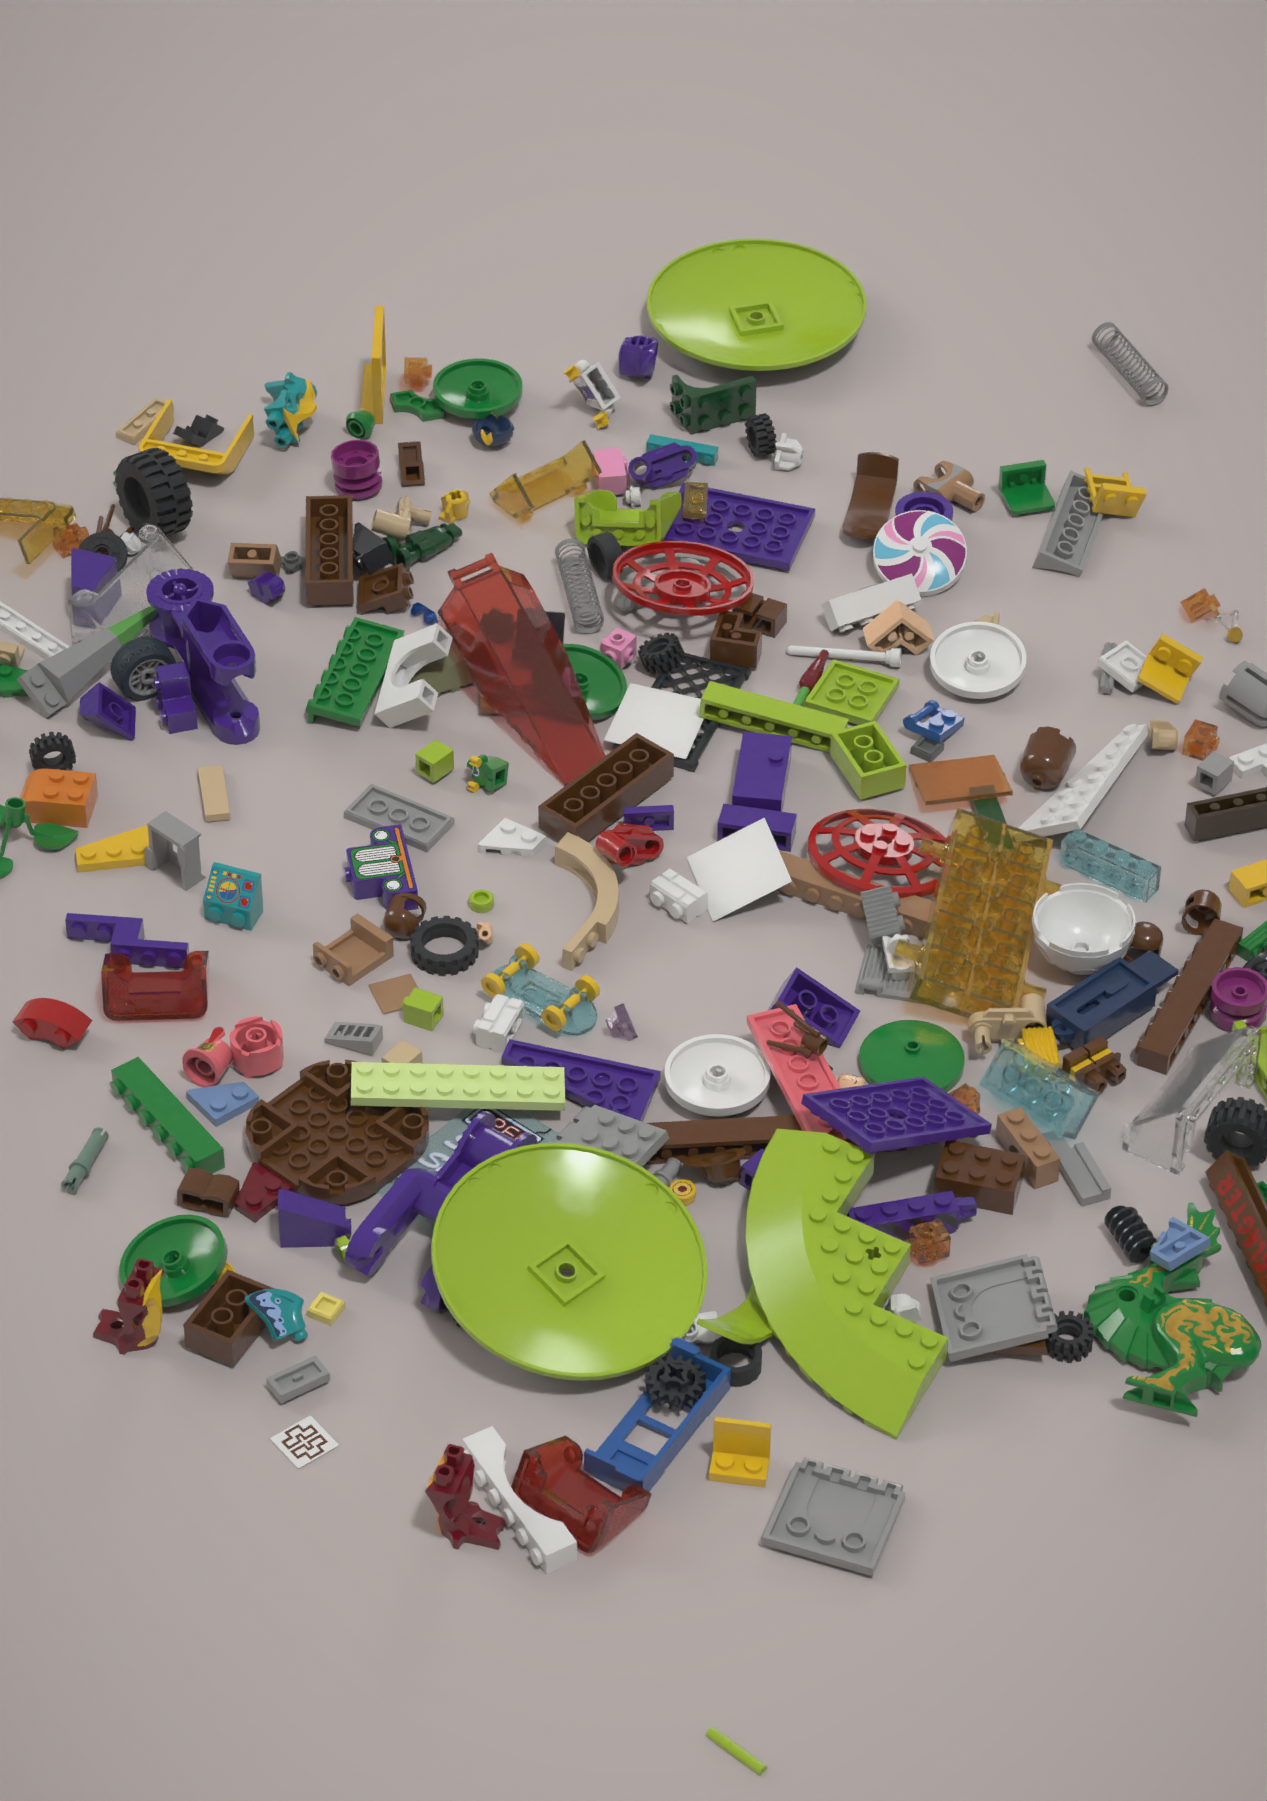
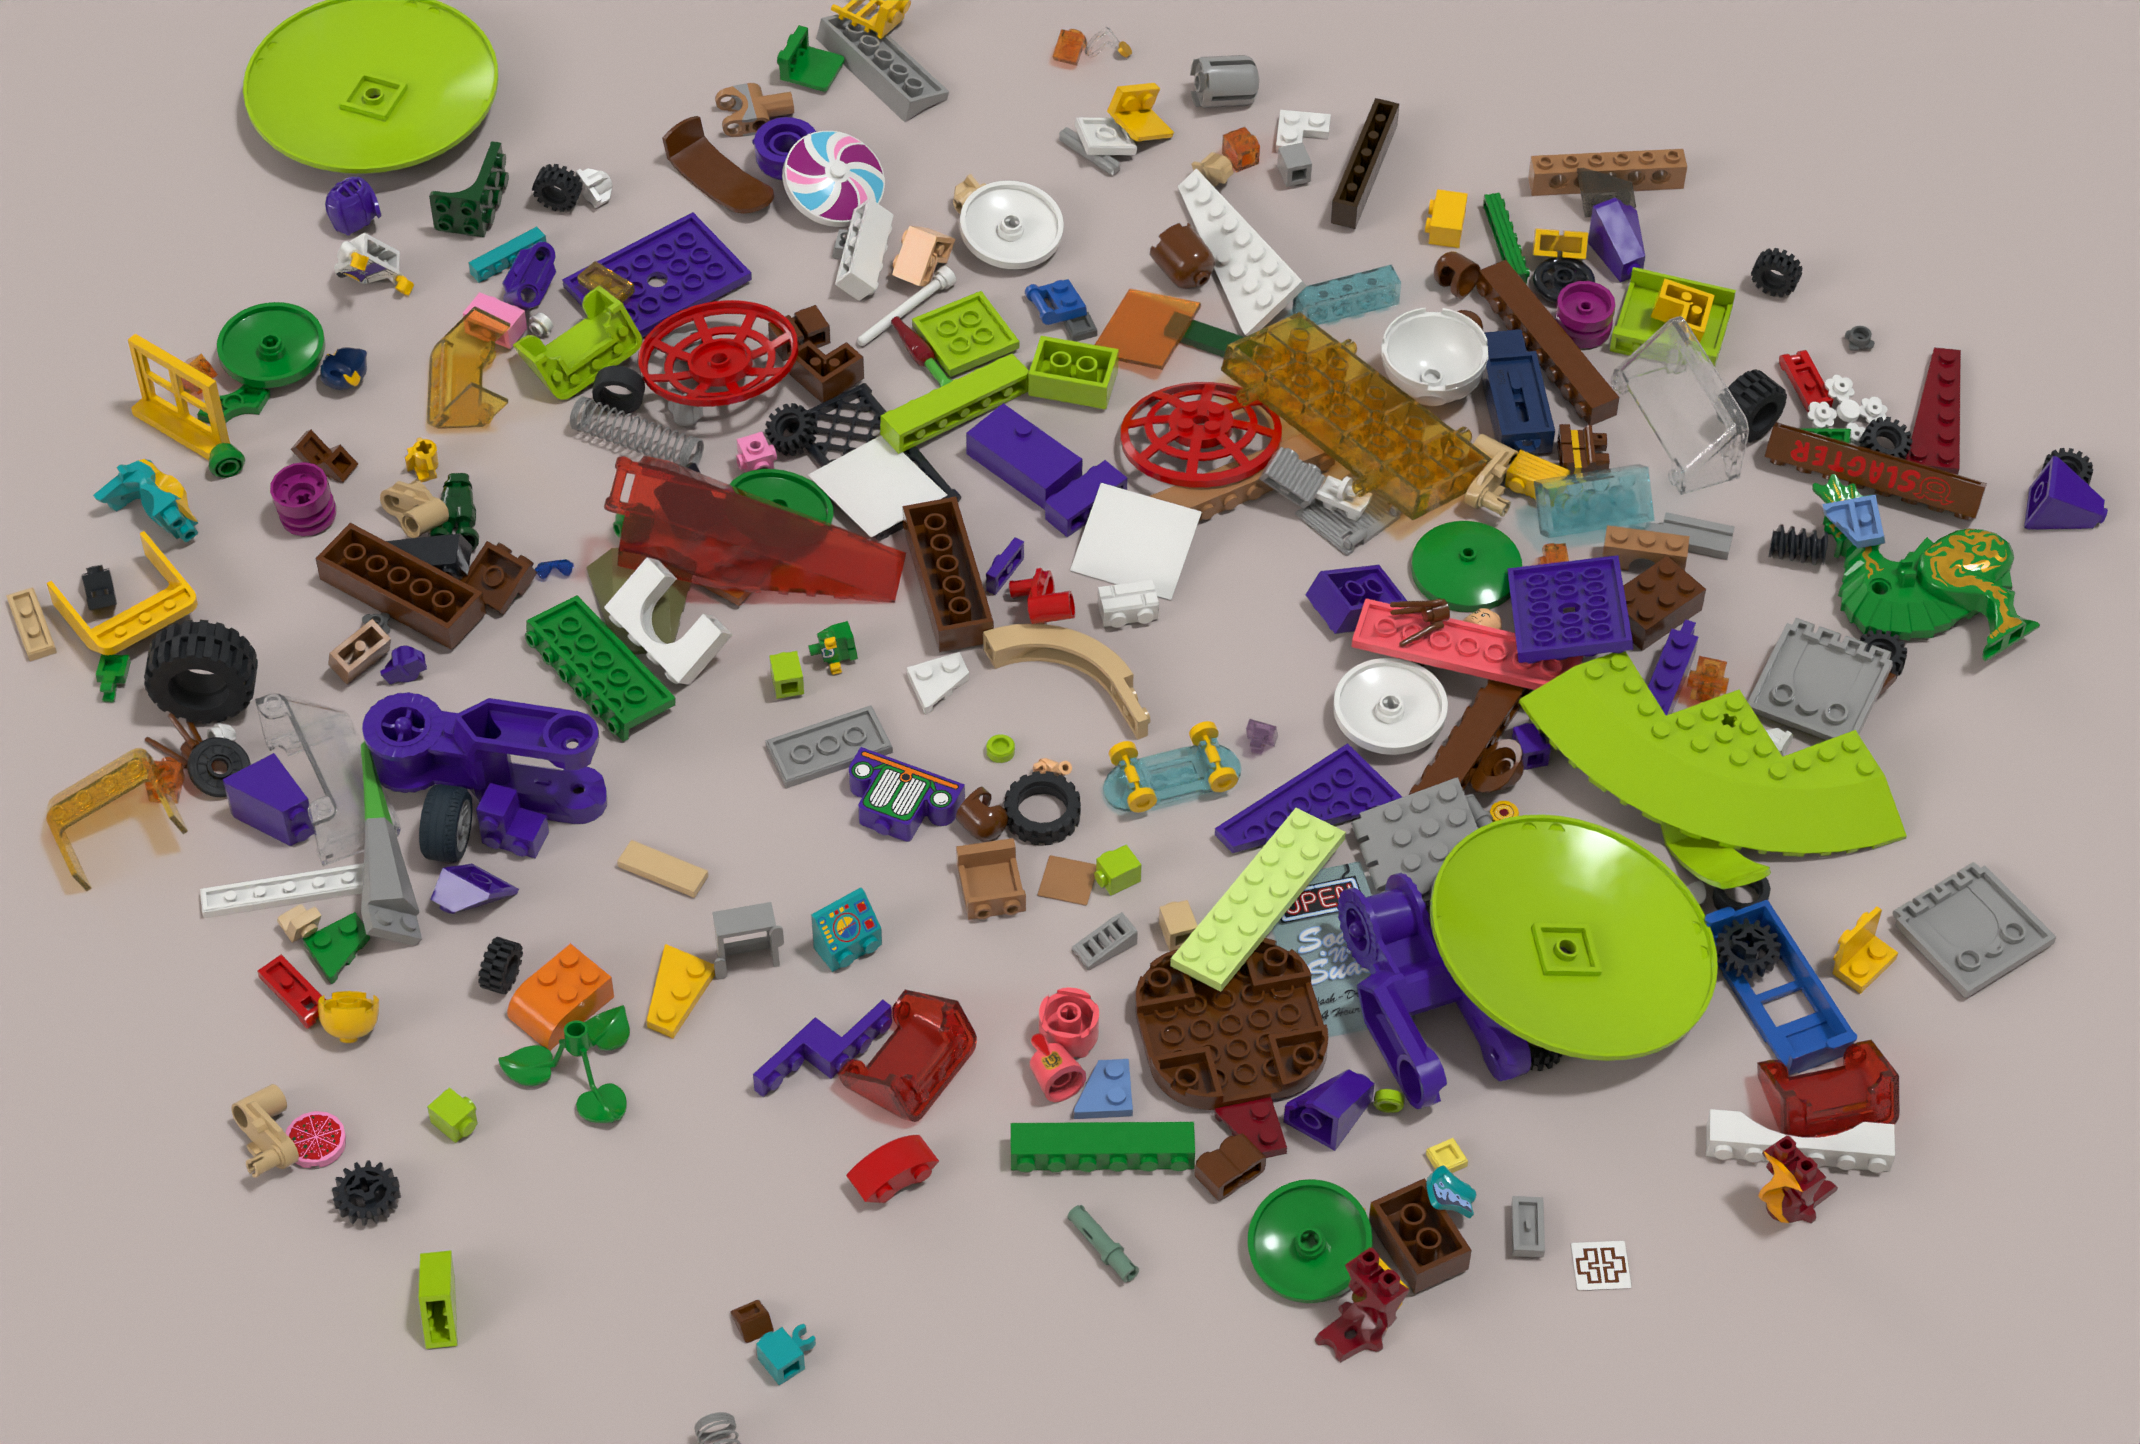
camera: 55 degrees left, 10 degrees up
white brick [473,994,525,1053] -> none

